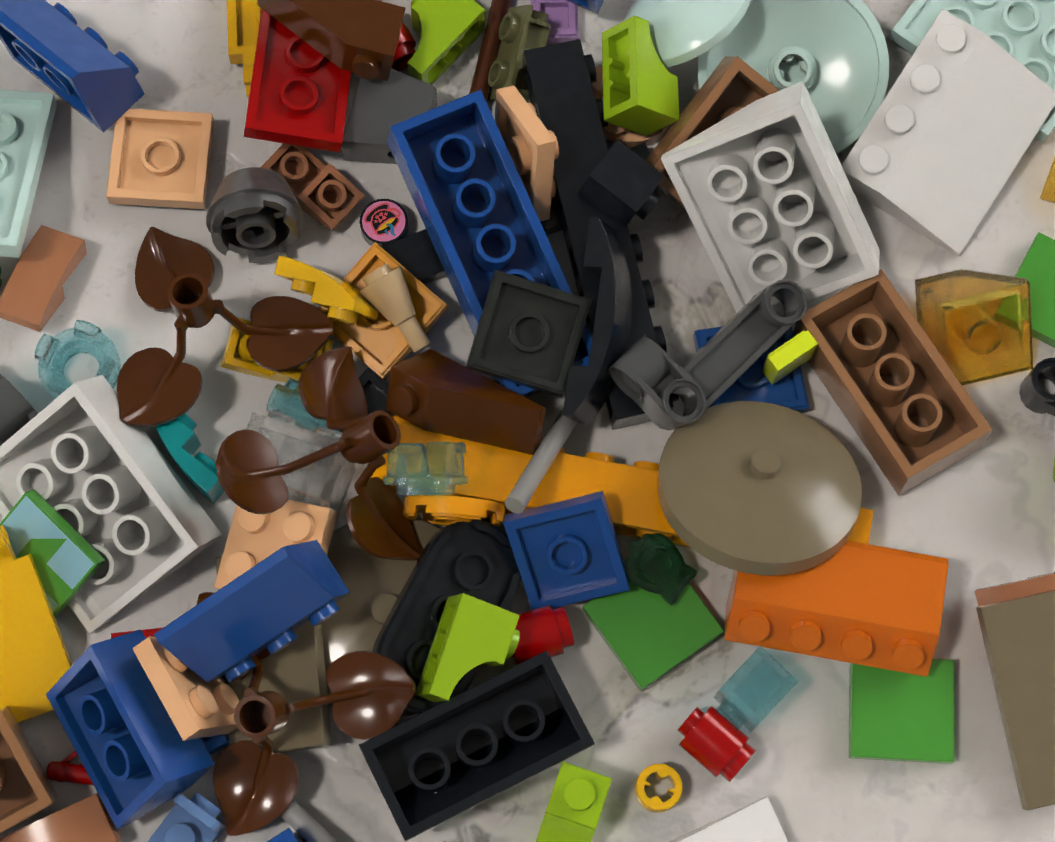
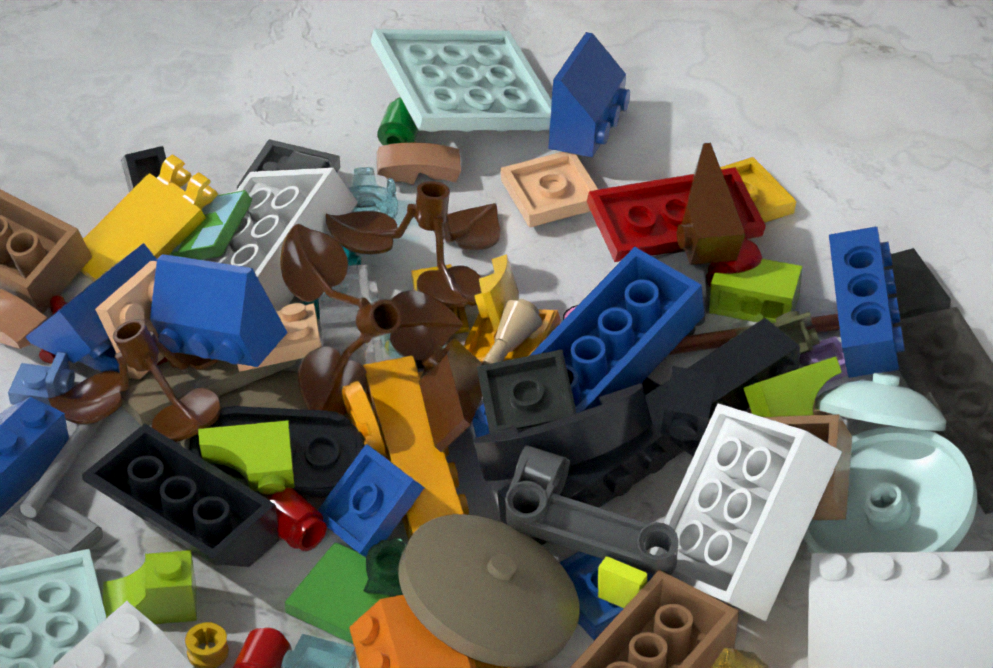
camera: 70 degrees right, 30 degrees down
flat silver cone [206,167,304,263] -> none
nougat slope [260,143,365,231] -> none
clear light blue piece [383,442,468,495] -> none
light nougat plate [495,85,559,221] -> none
light grey bar [505,407,577,514] -> none

